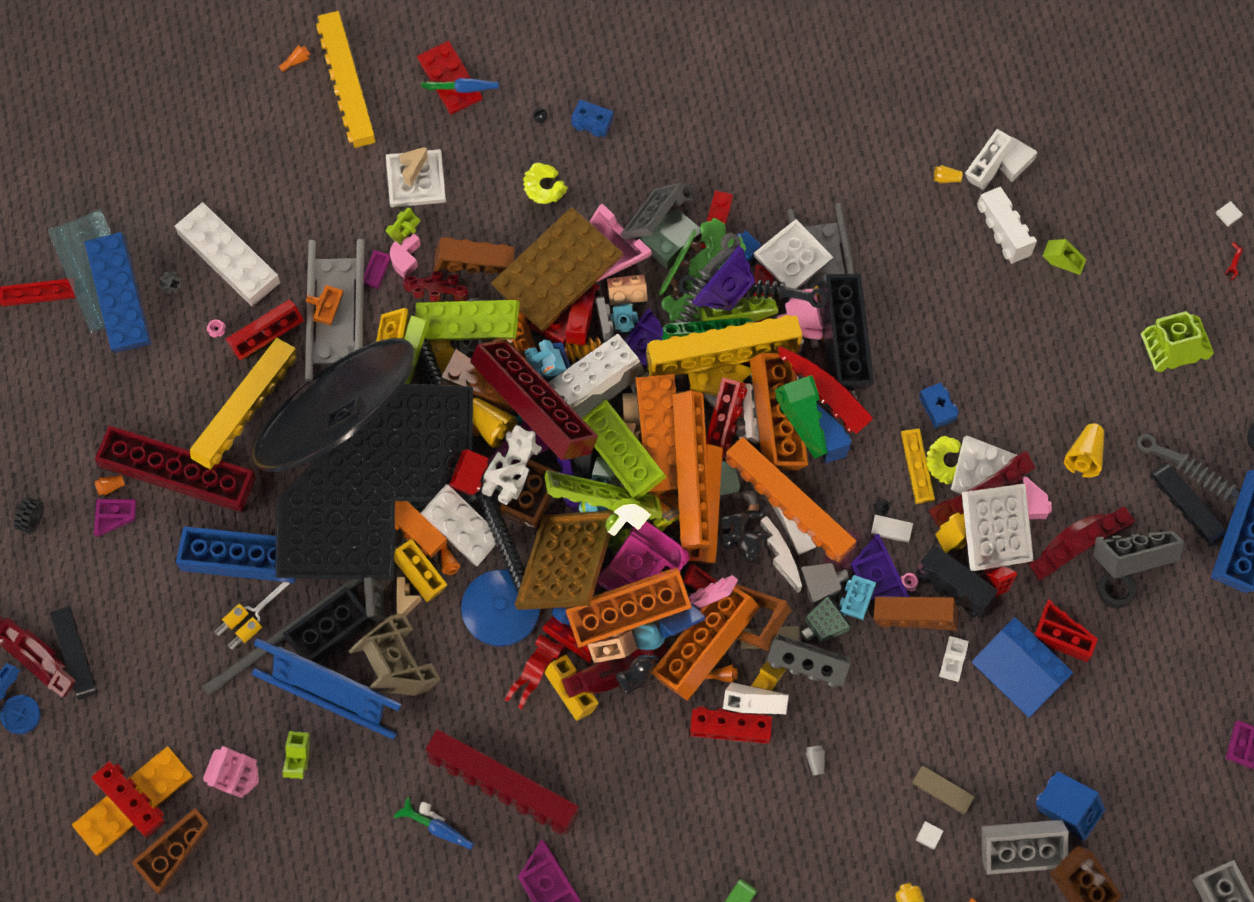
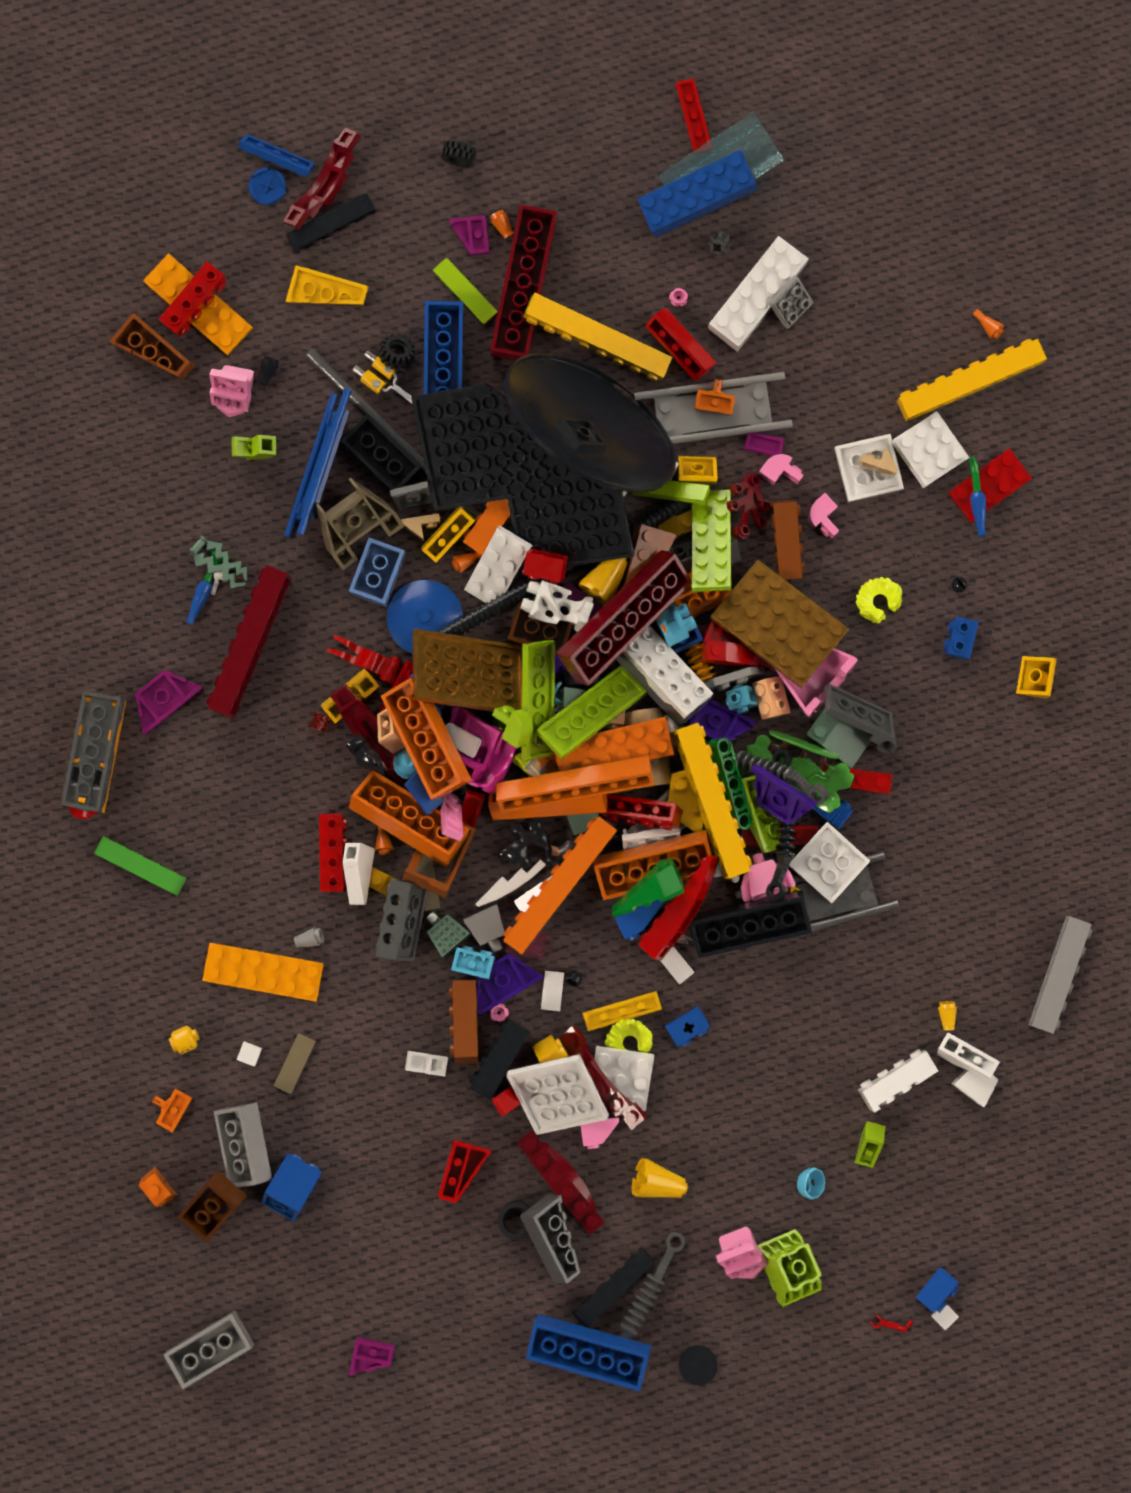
camera: 80 degrees right, 15 degrees up
lime hips [386,208,420,245] -> none
blue slope [971,617,1073,717] -> none
none -> sand green piece [188,536,248,589]
none -> light orange plate [202,943,324,1002]
none -> black cone [257,355,279,385]
none -> yellow wing [286,265,369,305]
none -> clear red wheel [308,712,331,733]
none -> medium blue brick [349,538,406,607]
none -> black tyre [379,333,415,370]
none -> lime tile [433,257,498,325]
none -> white tile [446,723,482,758]
none -> white tile [660,946,695,985]
none -> bright pink piece [716,1227,768,1279]
none -> light grey tile [768,275,814,329]
none -> medium azure piece [797,1167,825,1200]
none -> bright pink brick [809,493,839,538]
none -> white plate [891,412,969,488]
none -> blue brick [916,1267,959,1314]
none -> yellow slope [1016,656,1057,699]
none -> light grey brick [1028,916,1092,1034]

